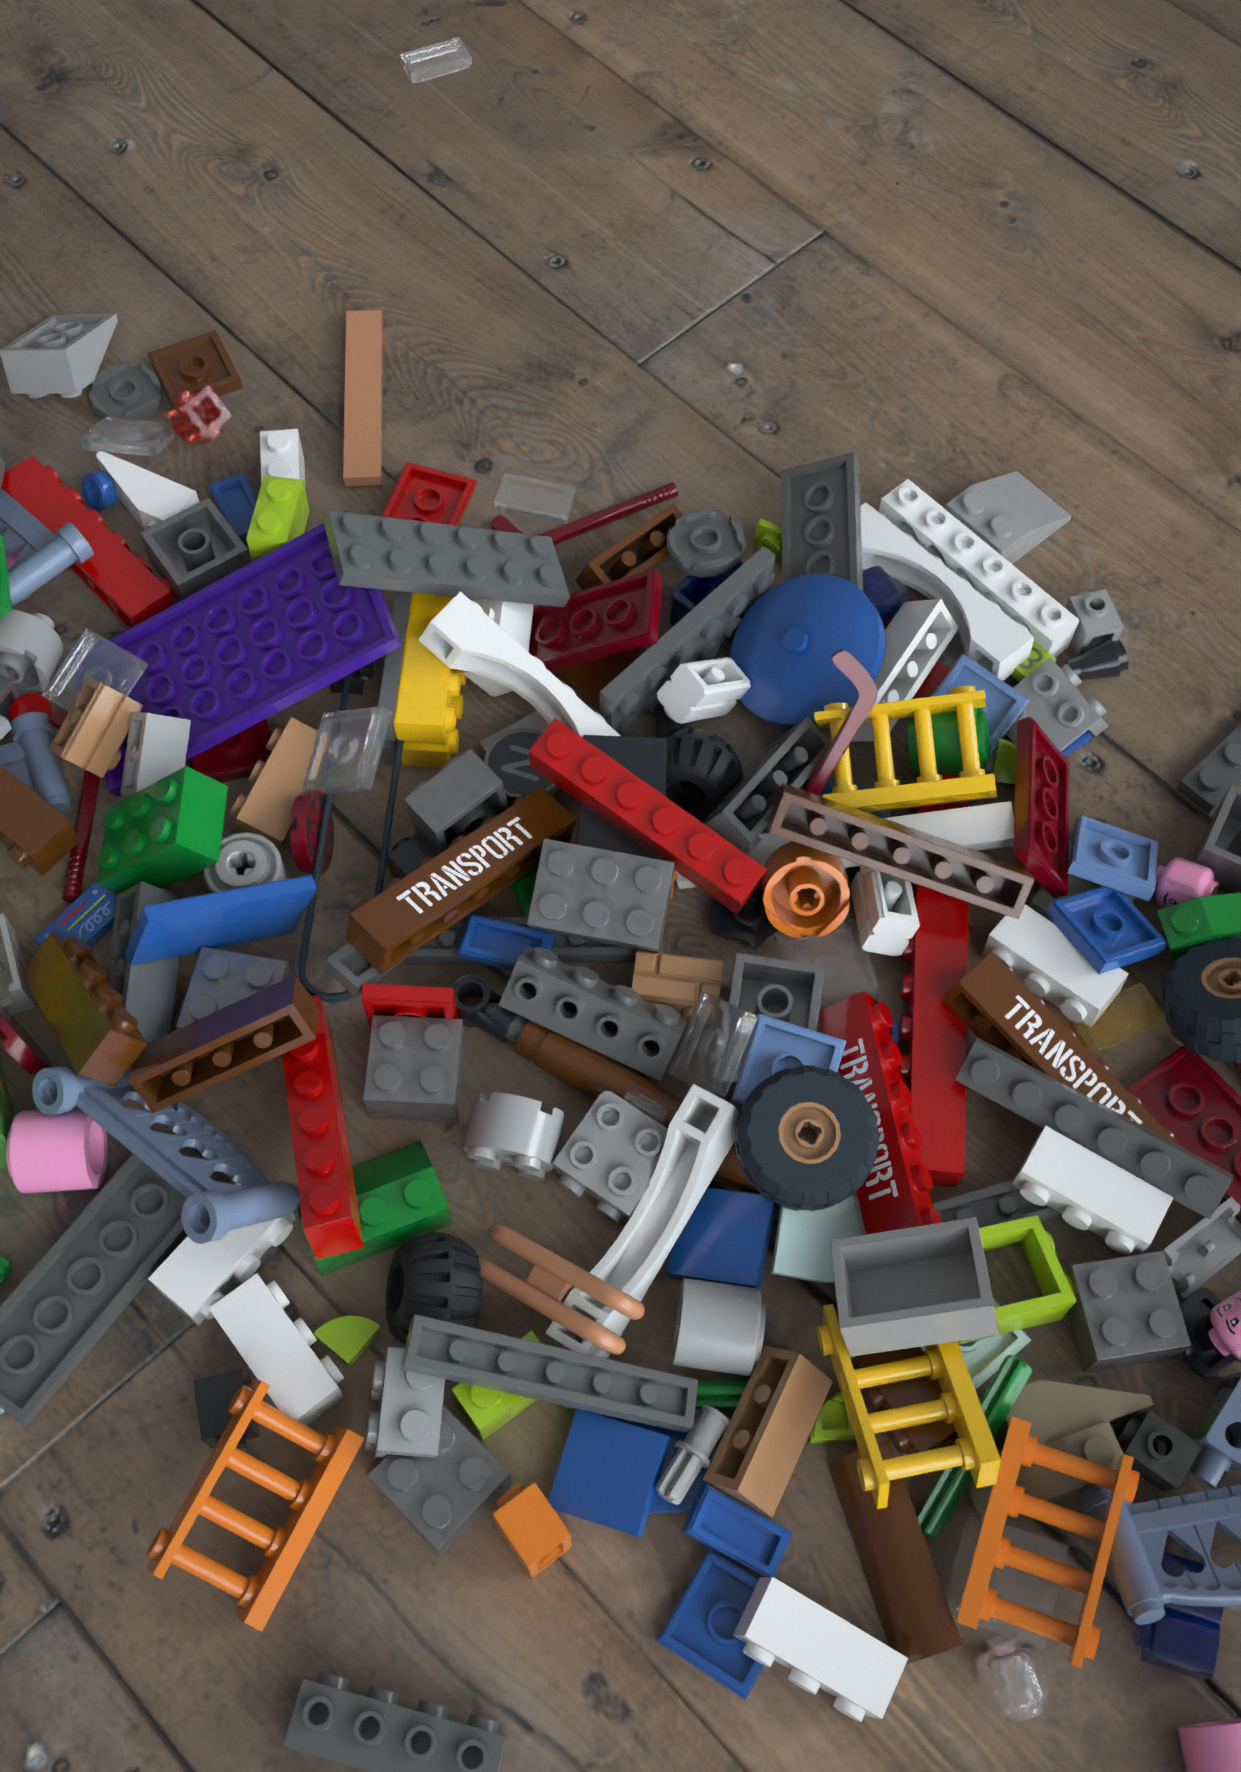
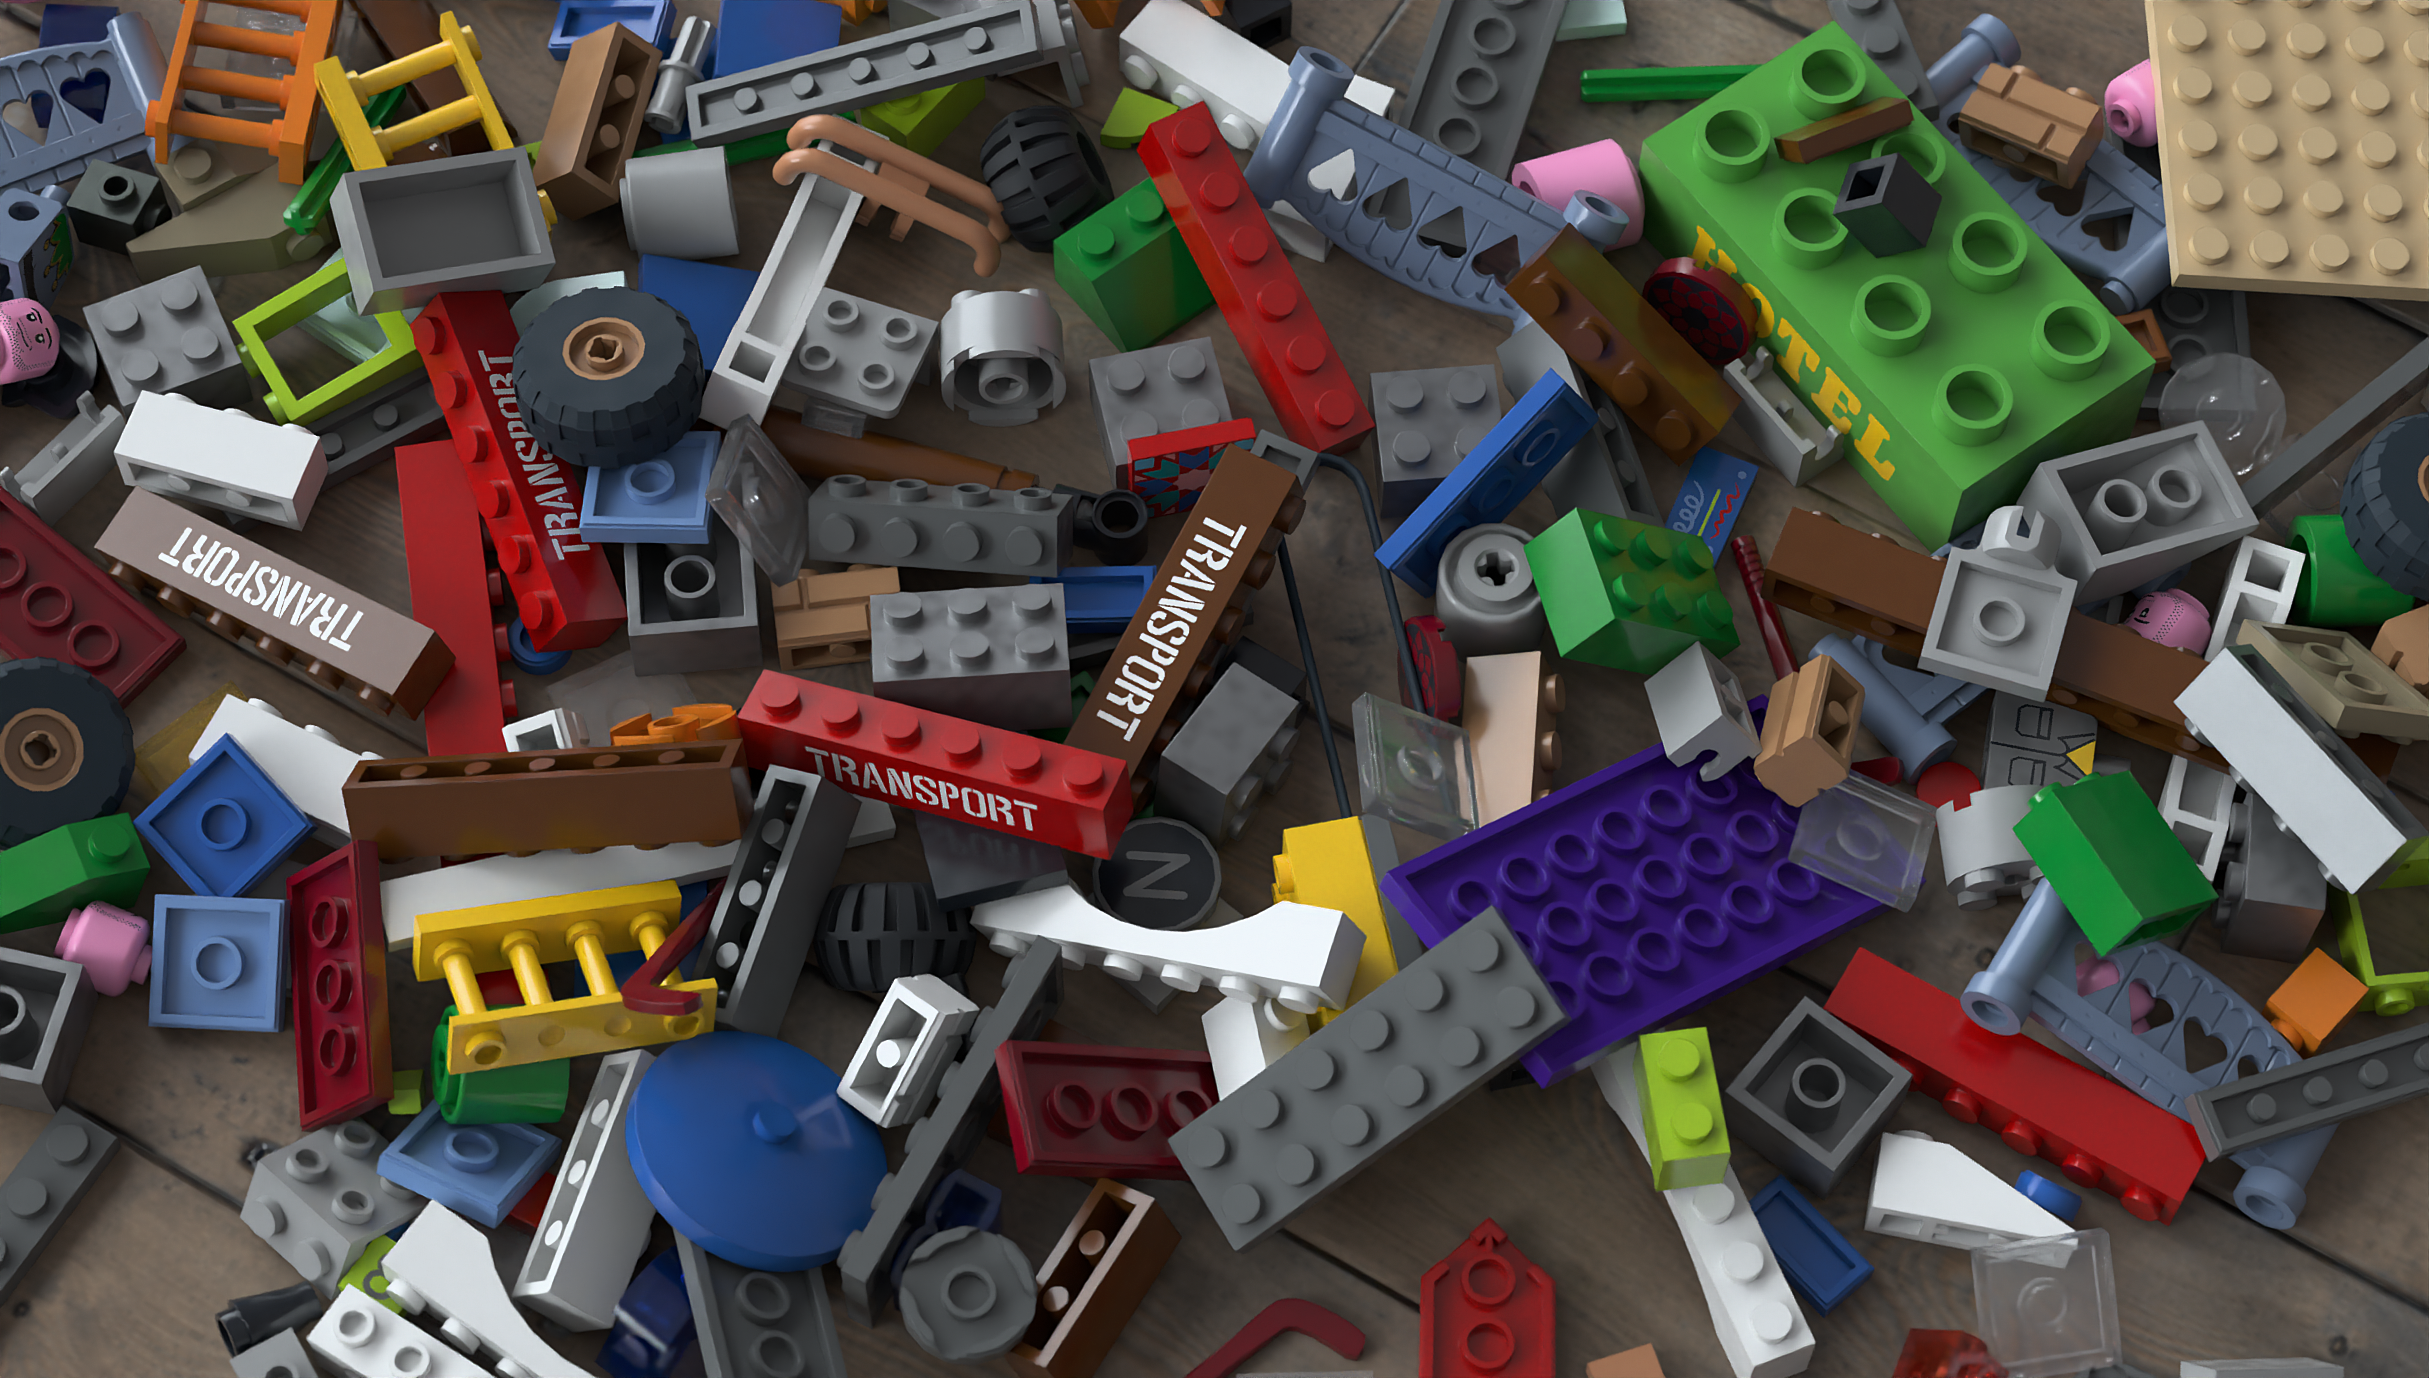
camera: 165 degrees right, 0 degrees up
reddish brown brick [128,974,319,1113] -> none
dark grey plate [955,1038,1233,1219] -> none

